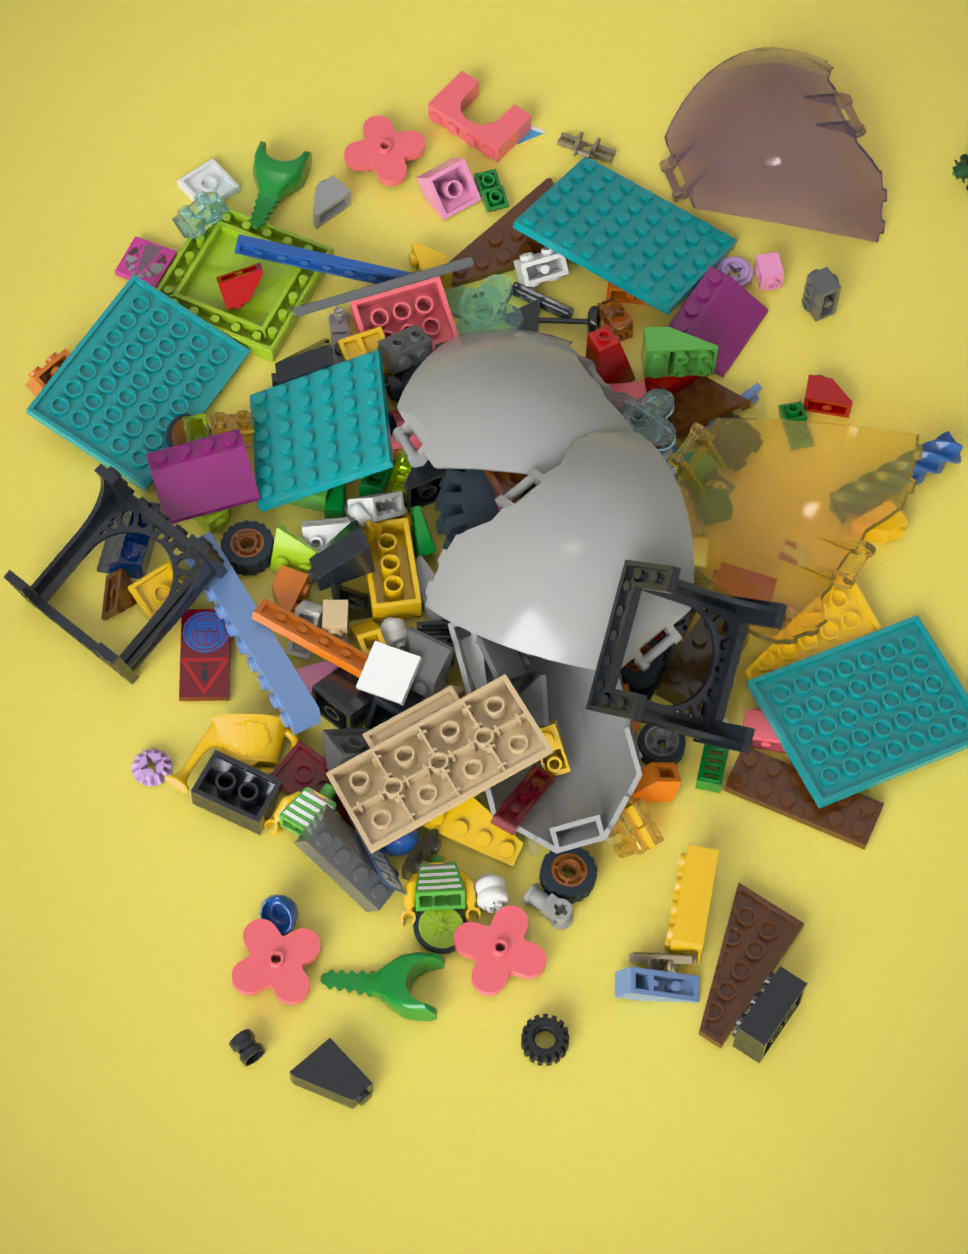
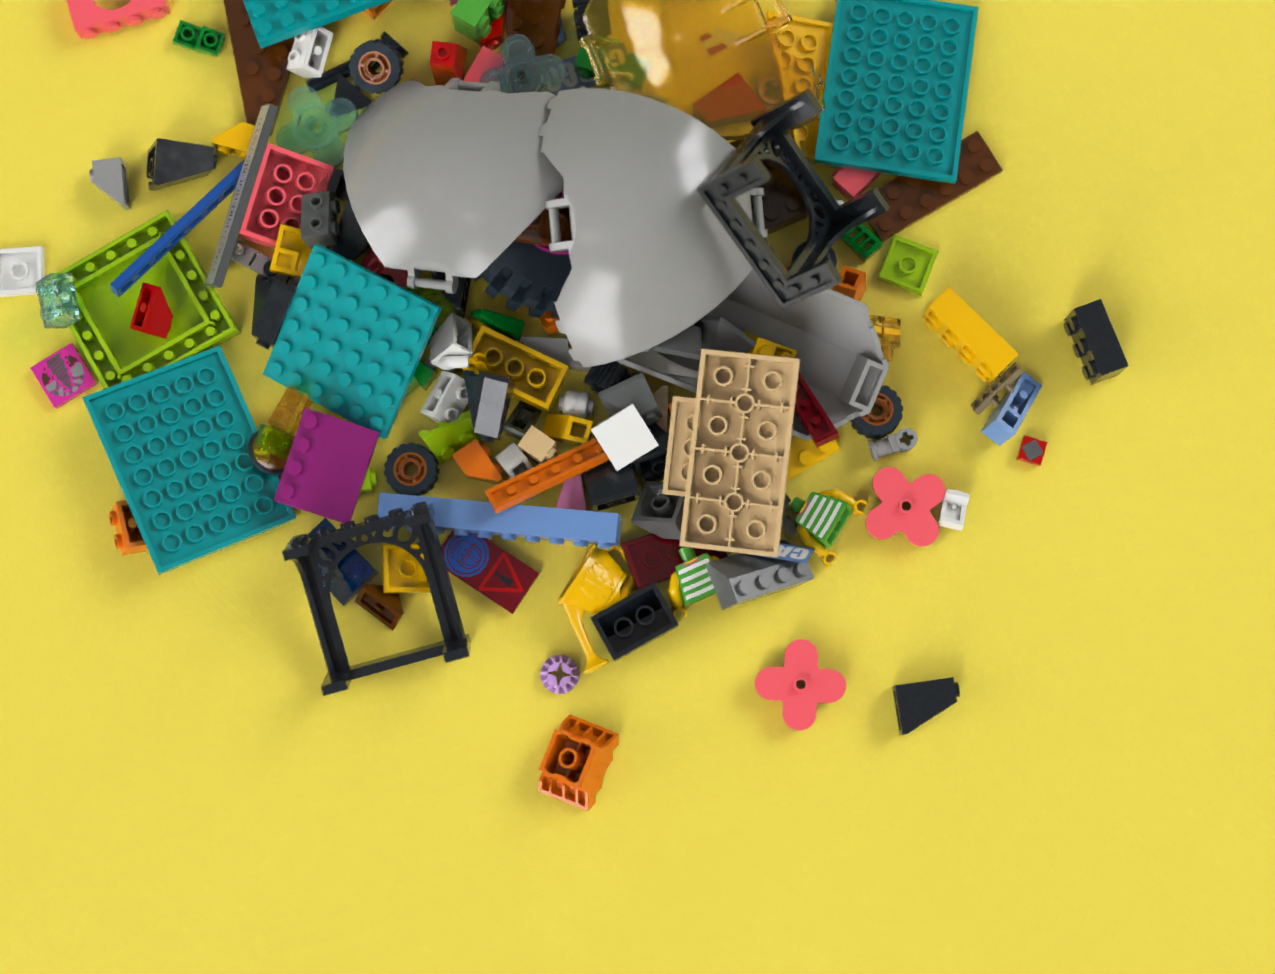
camera: 50 degrees left, 20 degrees up
black wheel [229,1028,266,1066] -> none
green animal [249,141,312,229] -> none
blue hair [260,894,299,935] -> none
green animal [321,952,446,1021] -> none
coral plant [344,116,426,186] -> none
lime wheel [413,909,467,954] -> none
bright pink slope [416,158,482,220] -> none
white piece [474,873,509,913] -> none
black tyre [521,1014,569,1066] -> none
clear orange leg [597,297,633,342] -> none
reddish brown wing [698,882,805,1049] -> none
none -> black slope [146,138,217,191]
none -> black wheel [349,39,404,94]
none -> orange slope [539,714,619,811]
none -> lime tile [877,234,939,296]
none -> white bracket [938,489,970,531]
none -> tile [1016,435,1047,466]

